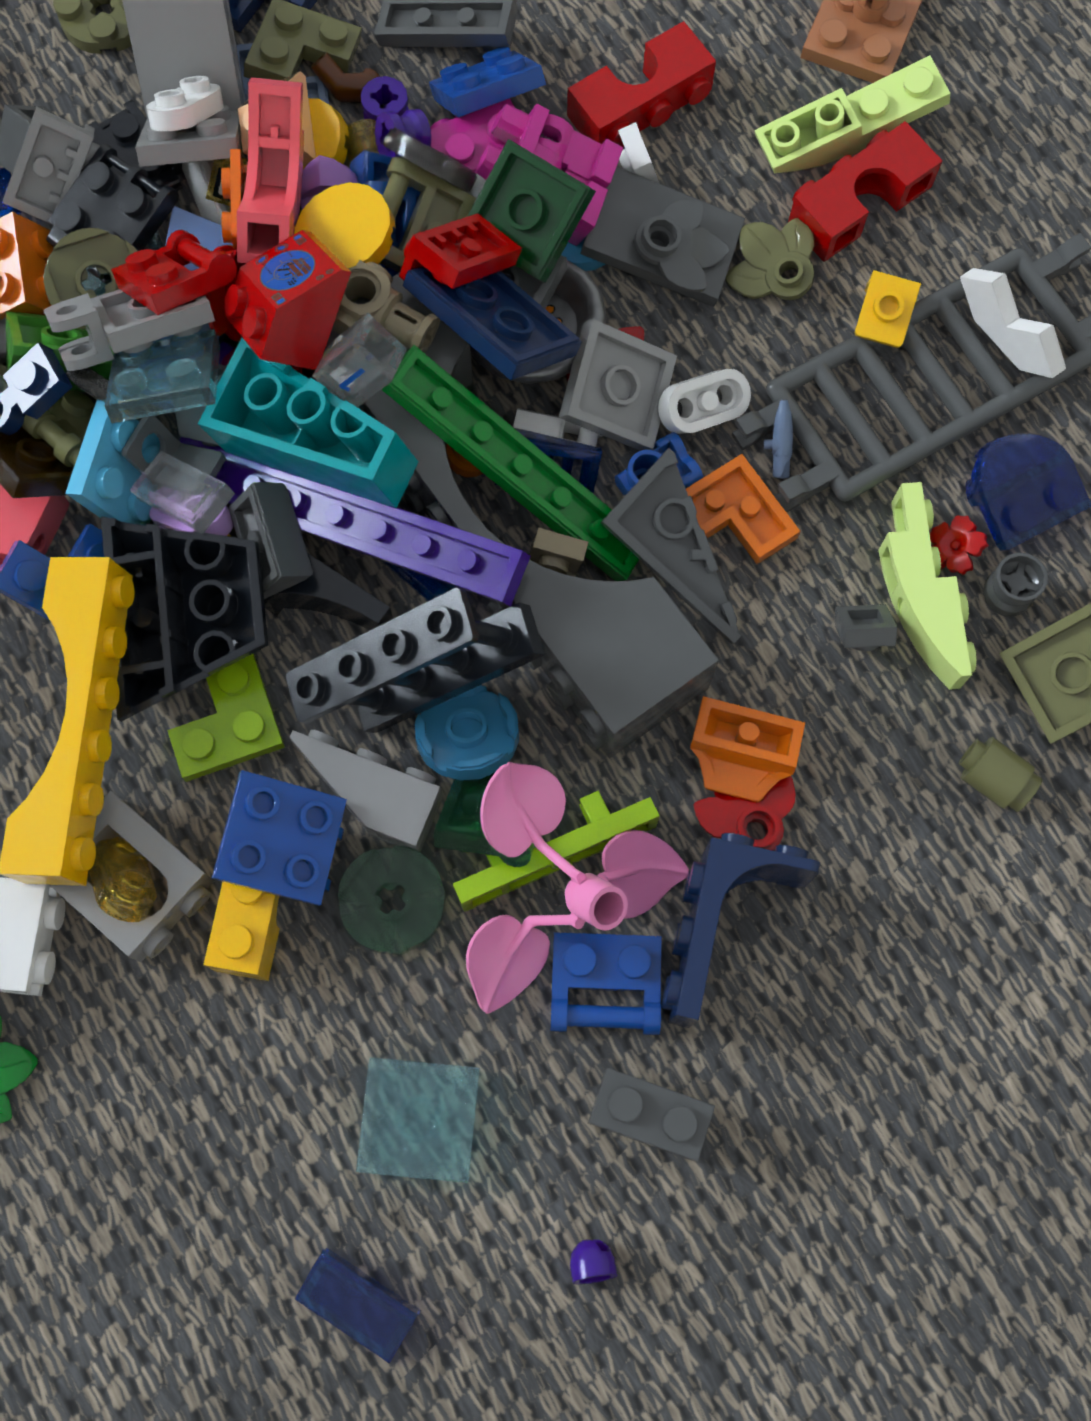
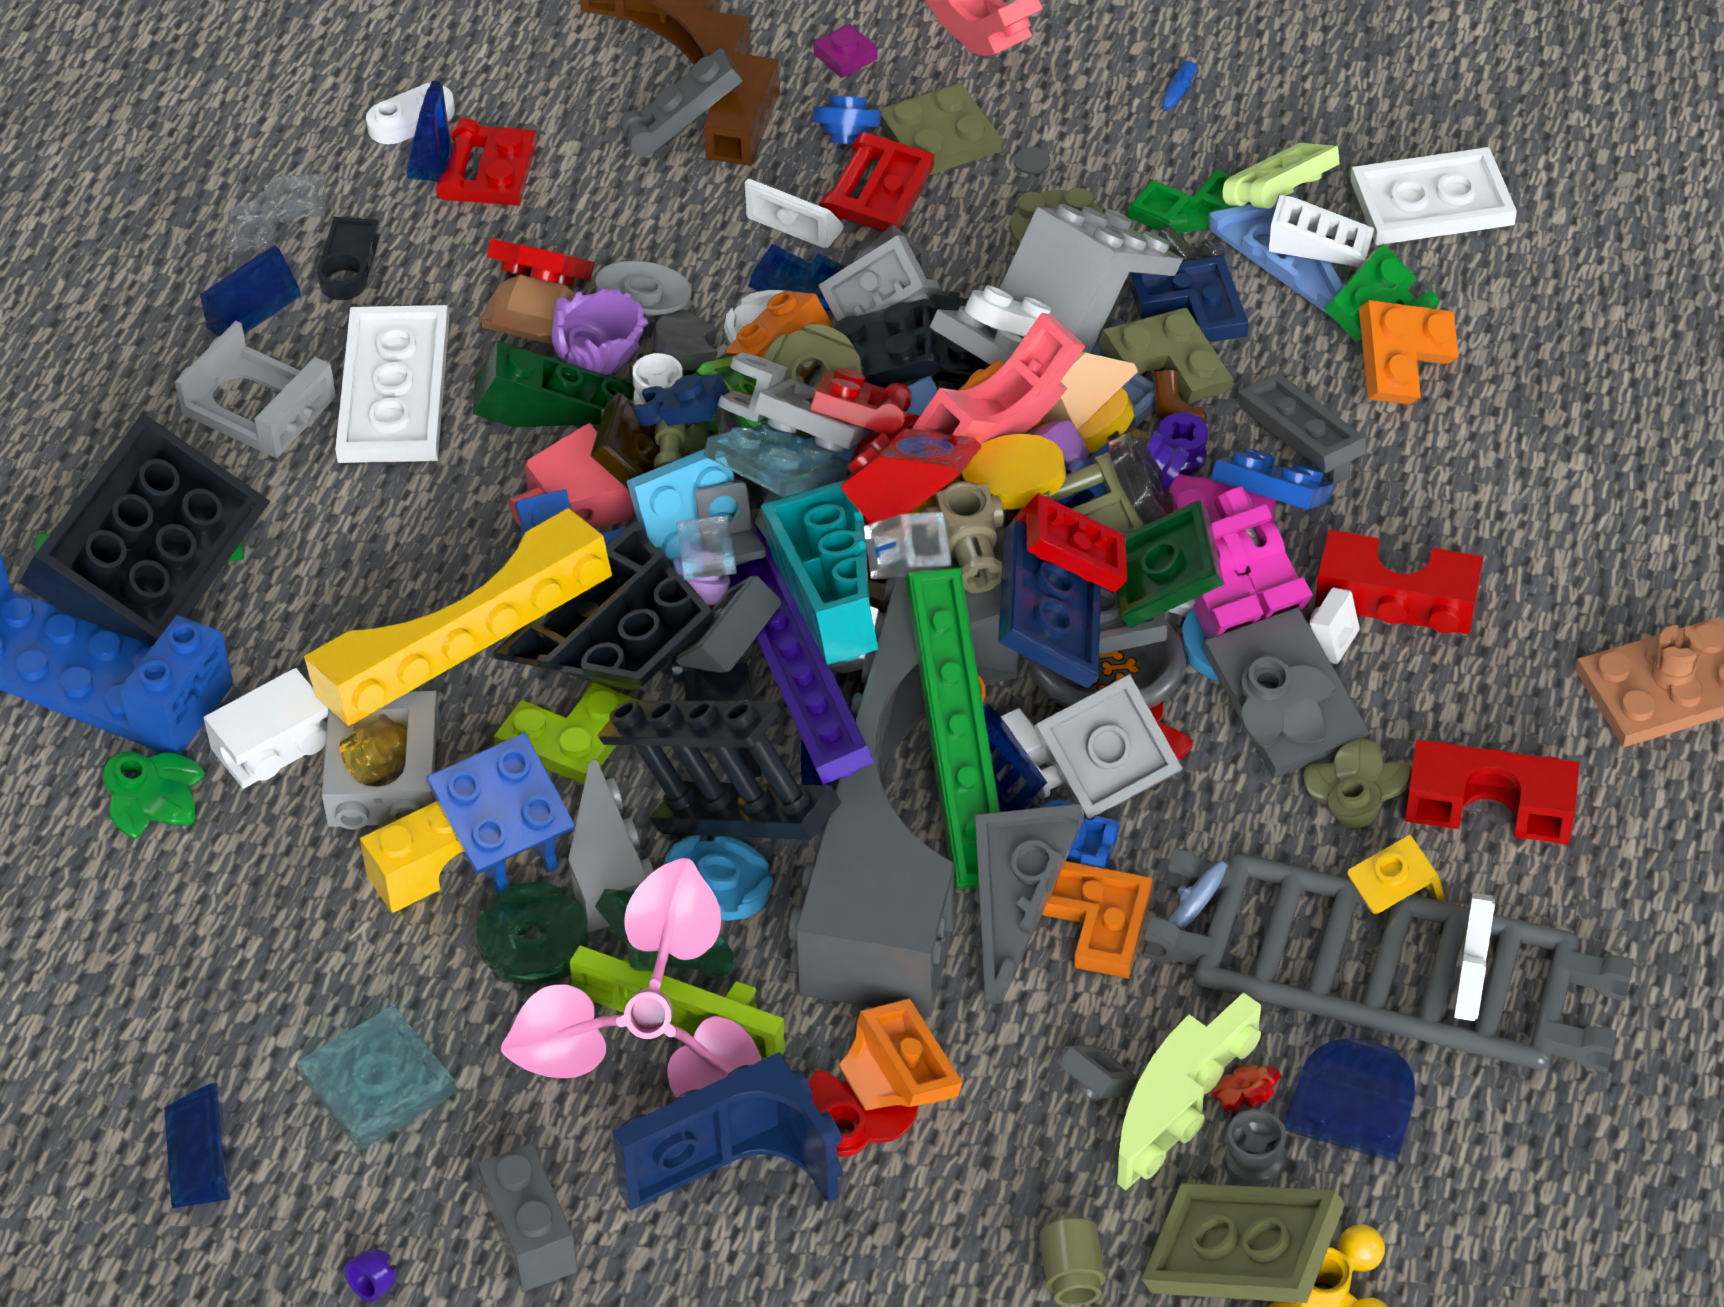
camera: 50 degrees right, 25 degrees down
dark tan bracket [528,527,588,577] -> none
blue plate [550,932,662,1035] -> none
white plate [658,369,751,434] -> none
yellowish green slope [754,55,951,173] -> none

